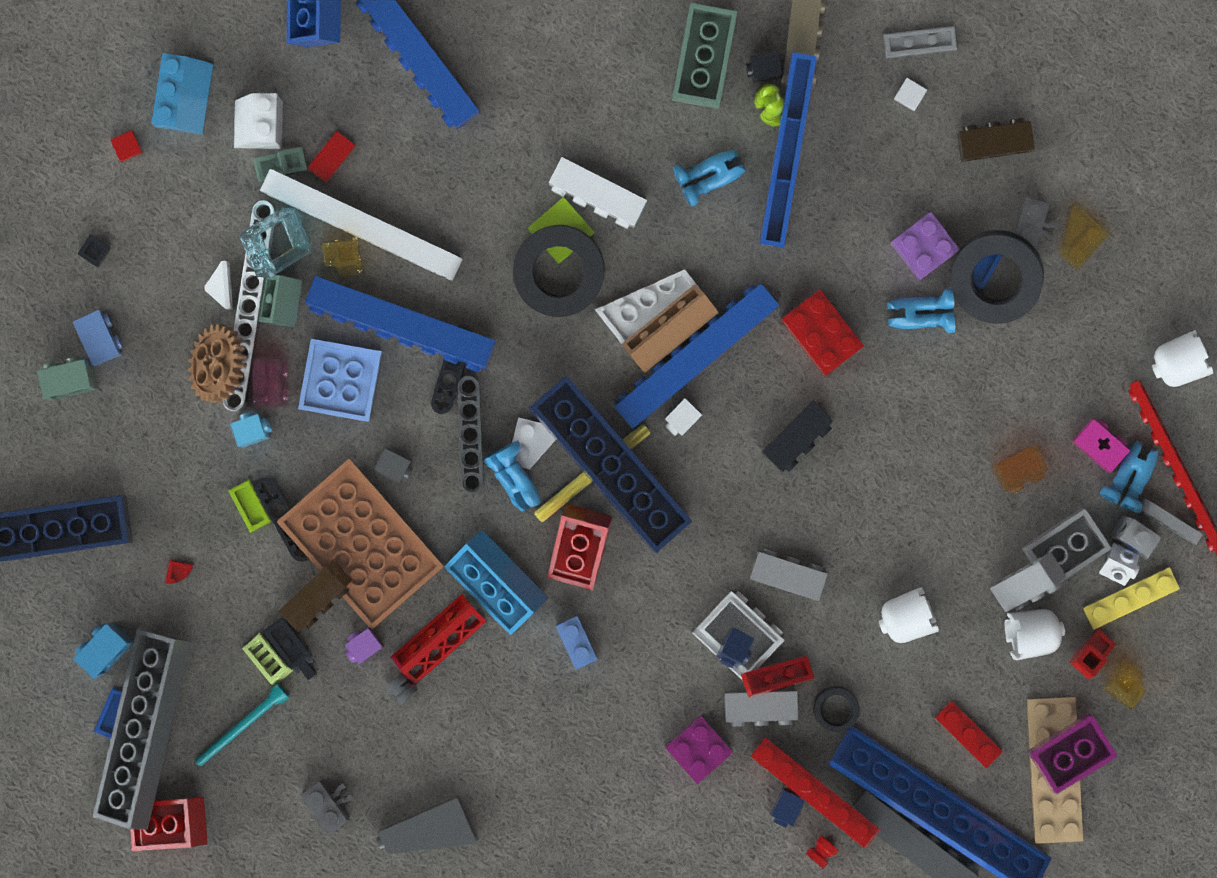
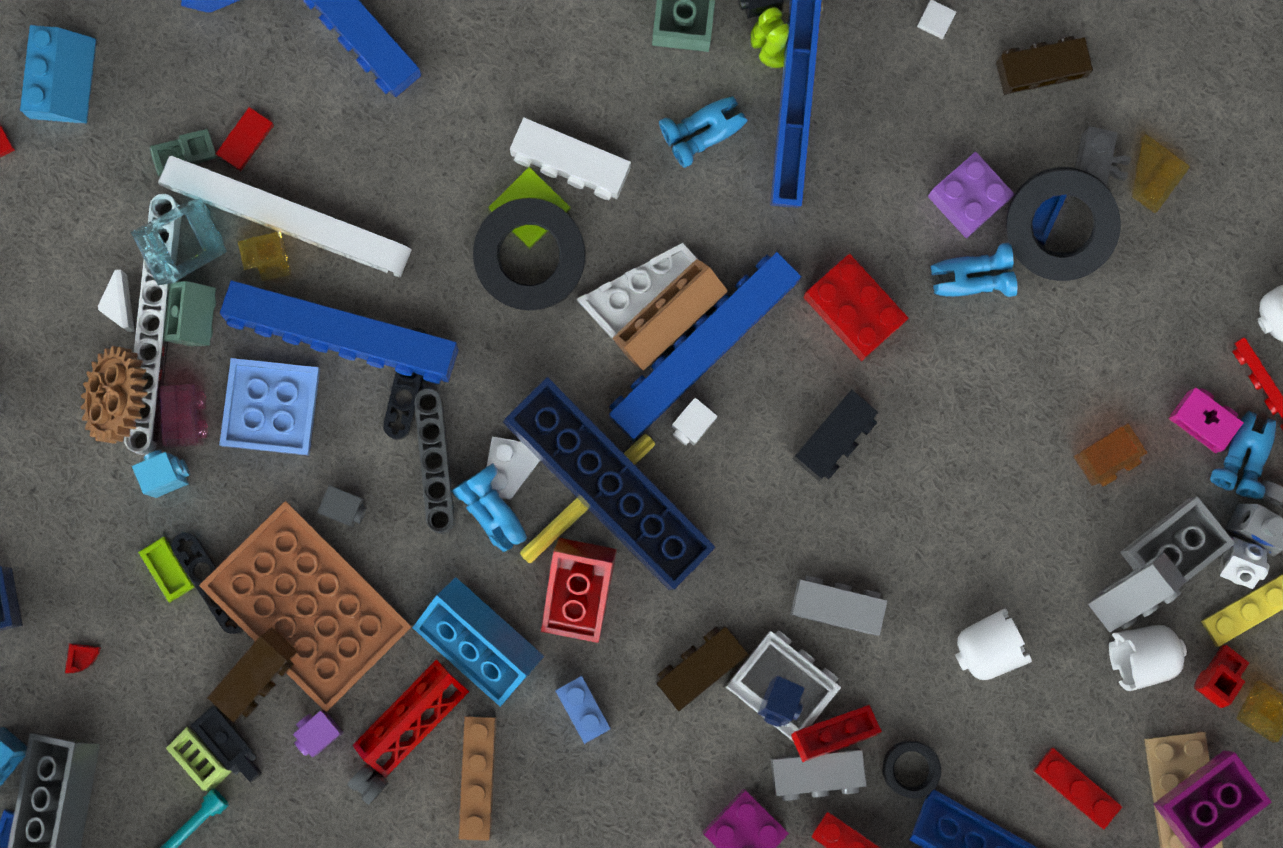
camera: 15 degrees left, 5 degrees down
white slope [234,93,283,149] -> none
none -> medium nougat brick [459,716,497,841]
none -> dark brown brick [656,626,748,712]

